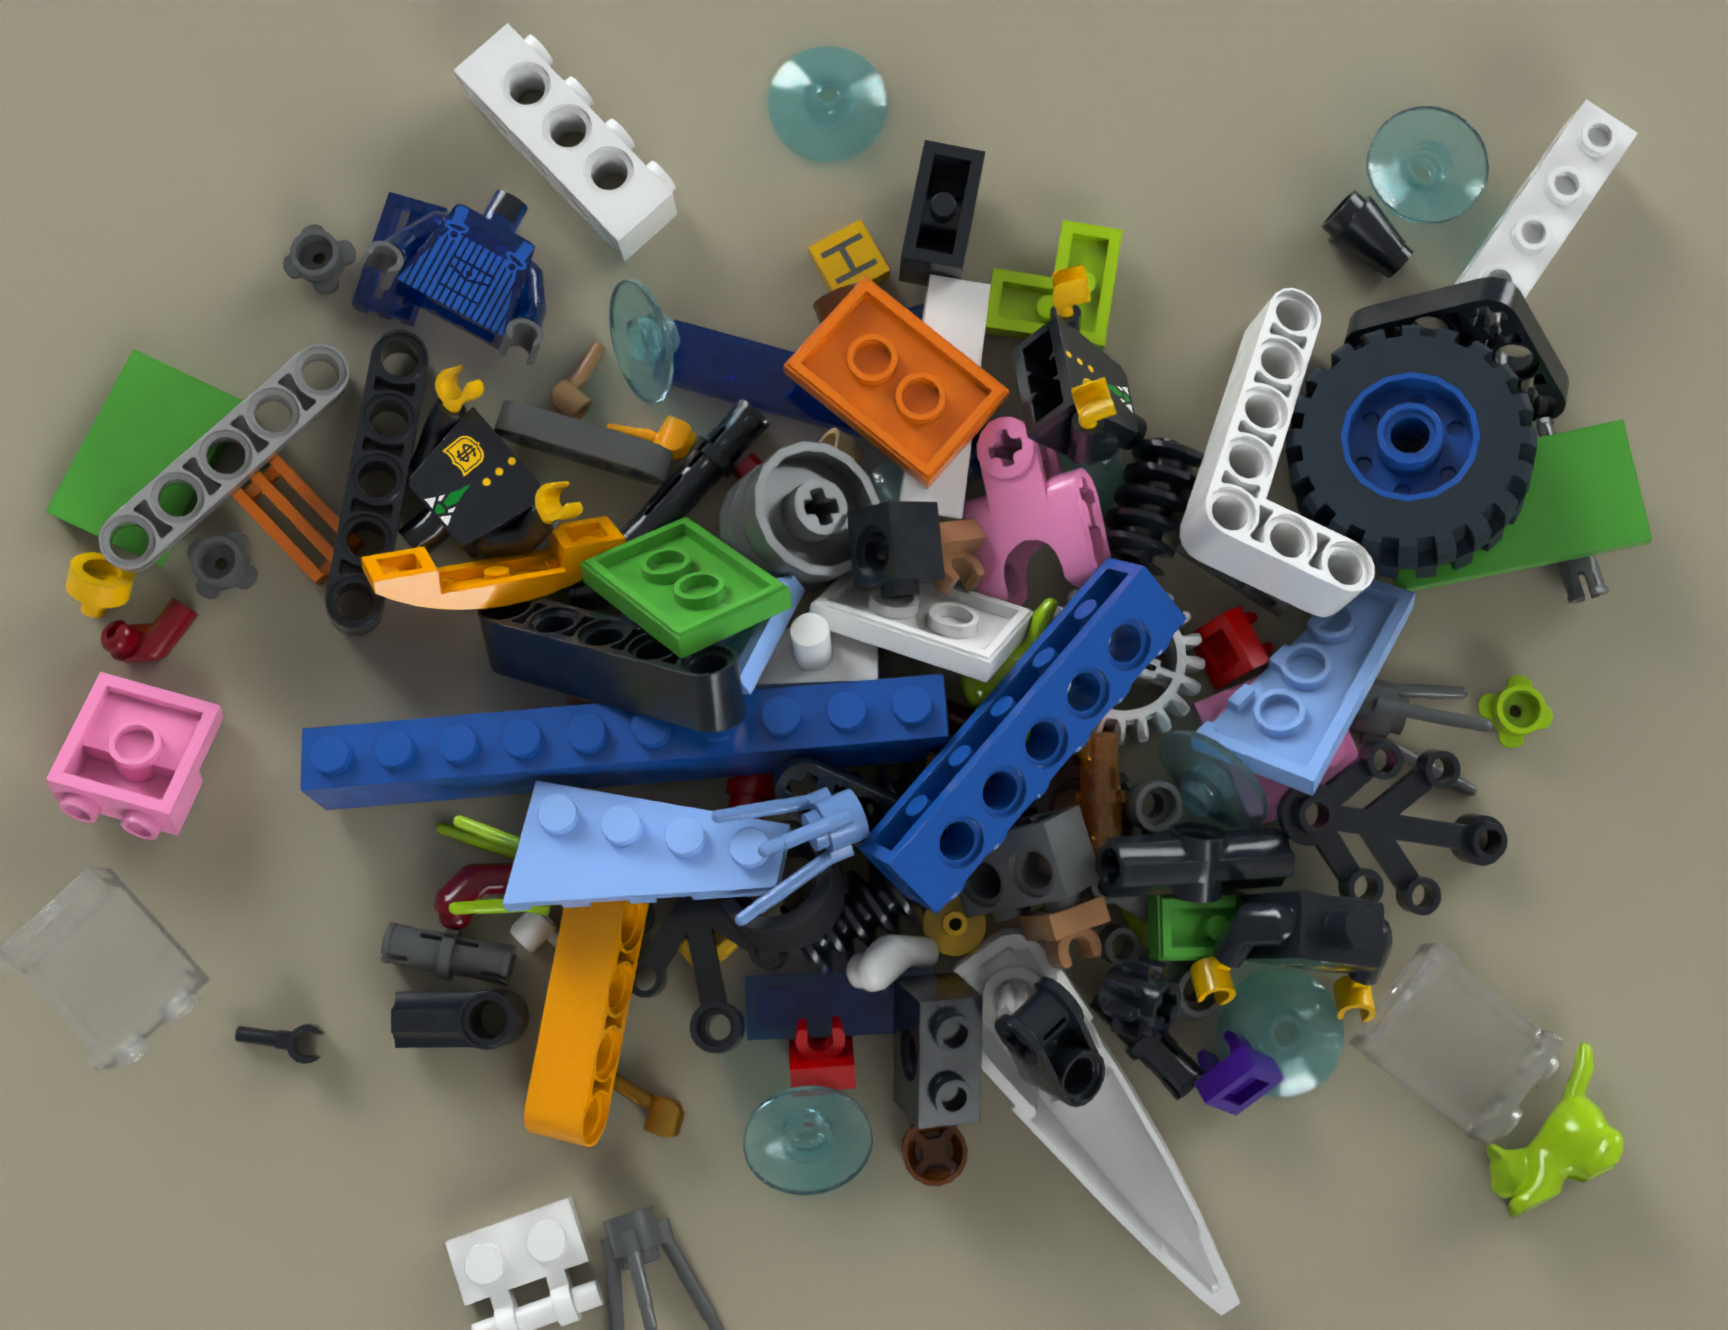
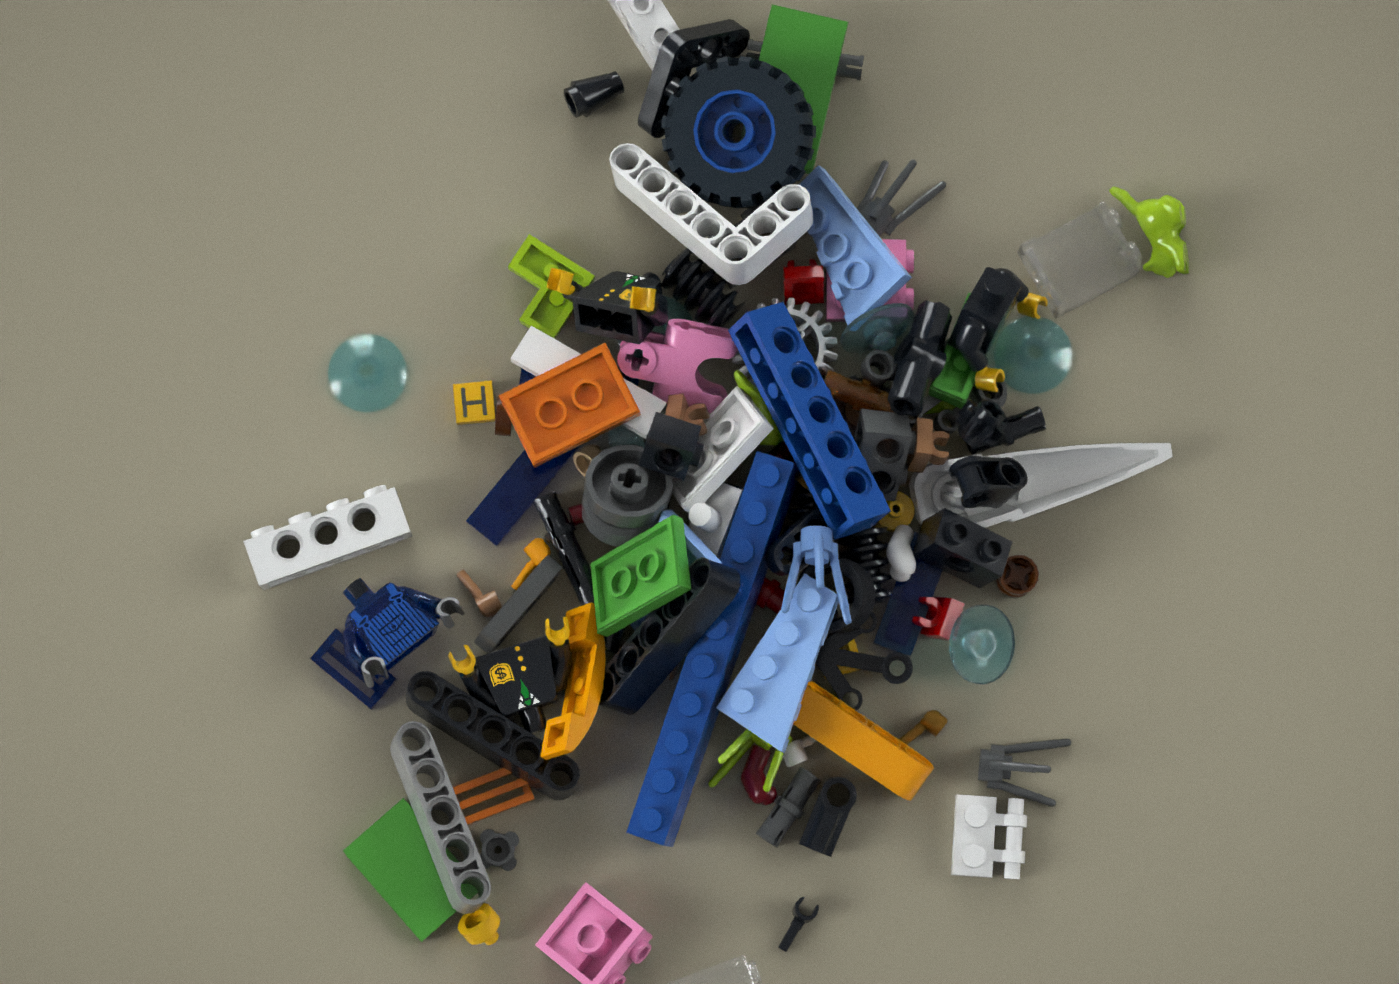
camera: 70 degrees left, 0 degrees up
dark red arm [101,597,199,664] -> none
dark grey plate [283,224,356,295] -> none
clear light blue dish [609,279,679,403] -> none
black brick [899,140,986,286] -> none
dark purple tile [1193,1030,1285,1116] -> none
black plant [1277,740,1508,916] -> none
clear light blue dish [1366,106,1489,224] -> none
lime plate [1477,675,1553,749] -> none

